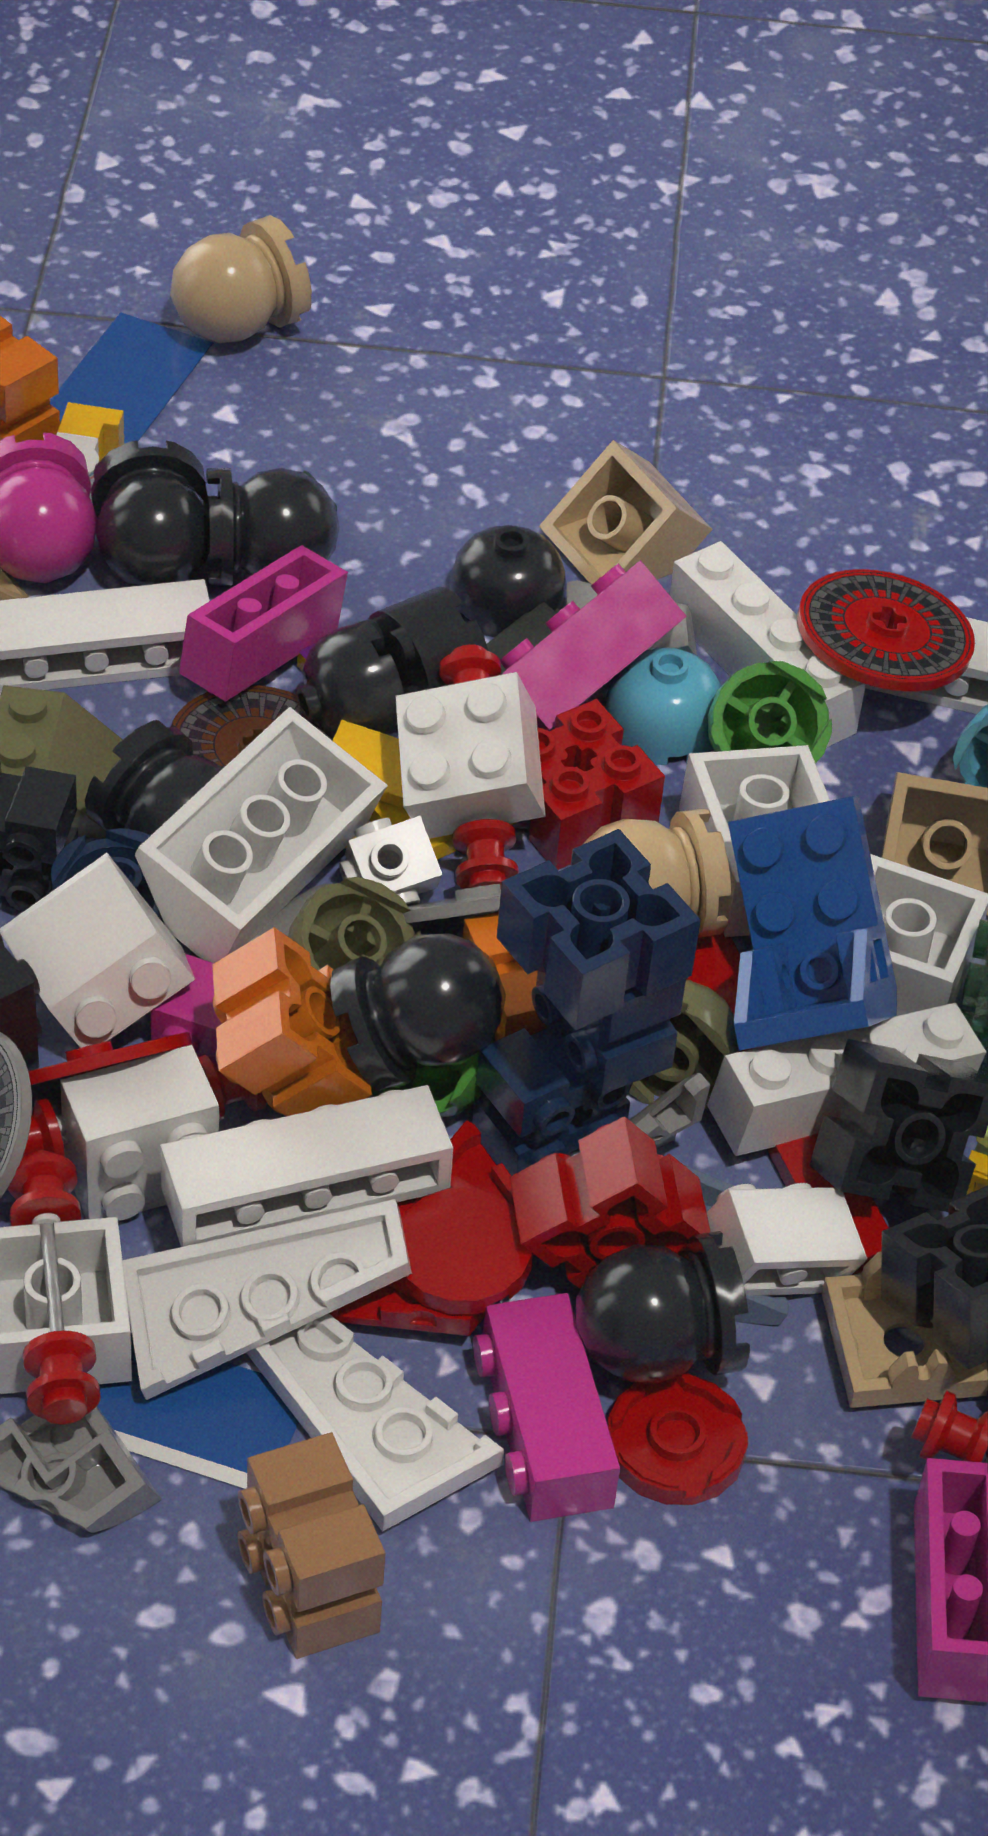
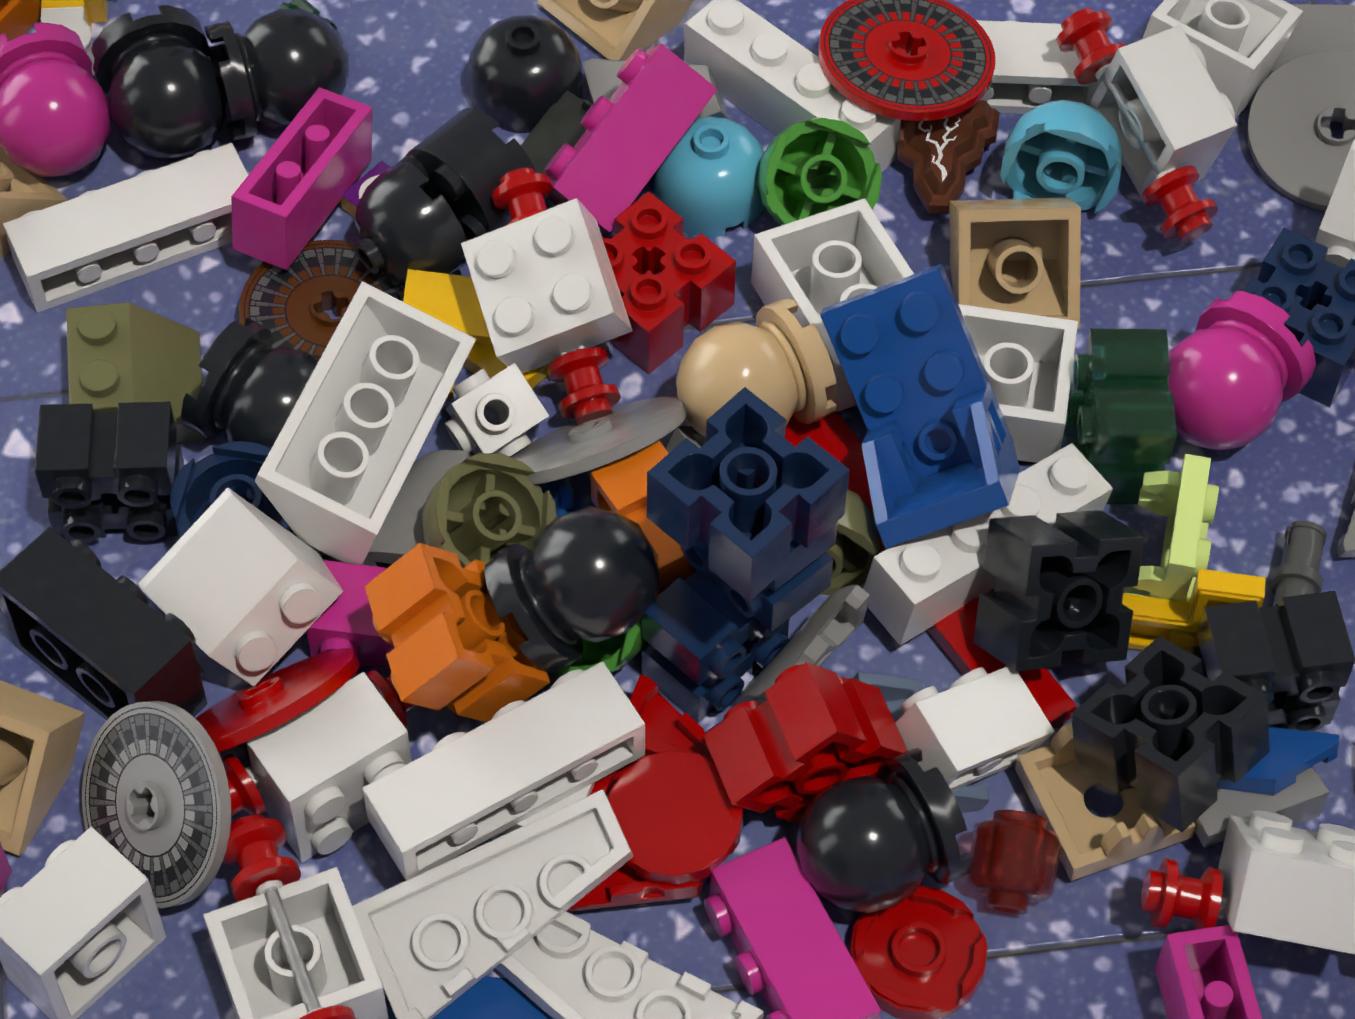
camera: 10 degrees left, 10 degrees up
none -> copper rock [897,100,1000,214]
none -> clear red head [967,810,1061,914]

